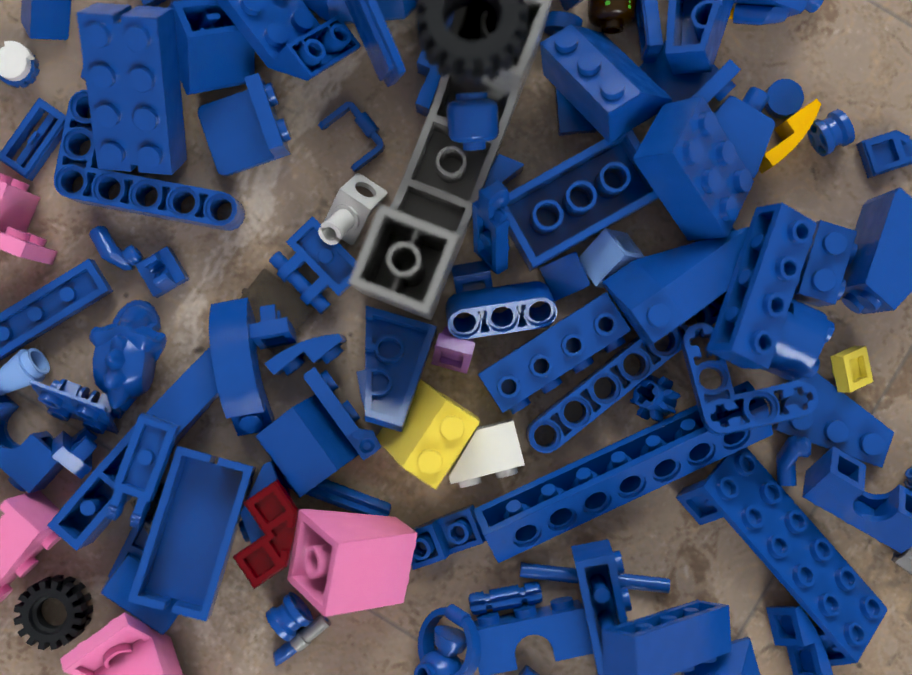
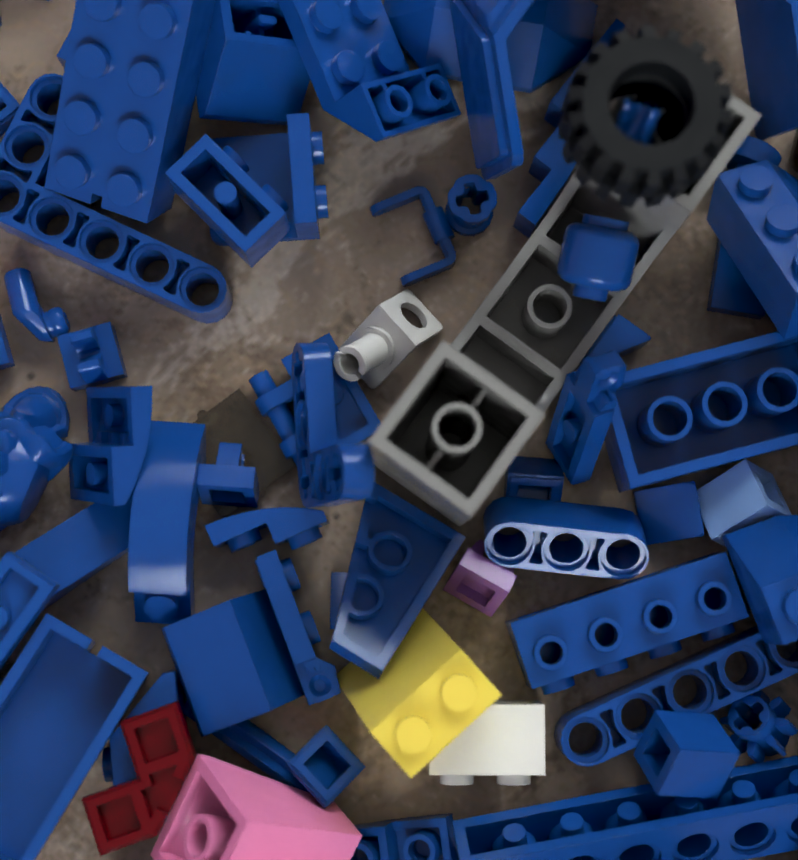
camera: 10 degrees right, 5 degrees down
none -> blue slope [69,386,152,506]
none -> blue brick [165,134,291,268]
none -> blue slope [285,724,366,809]
none -> blue beam [292,343,375,508]
none -> blue bush [445,174,497,236]
none -> blue hand [615,97,661,145]
none -> blue brick [633,710,741,798]

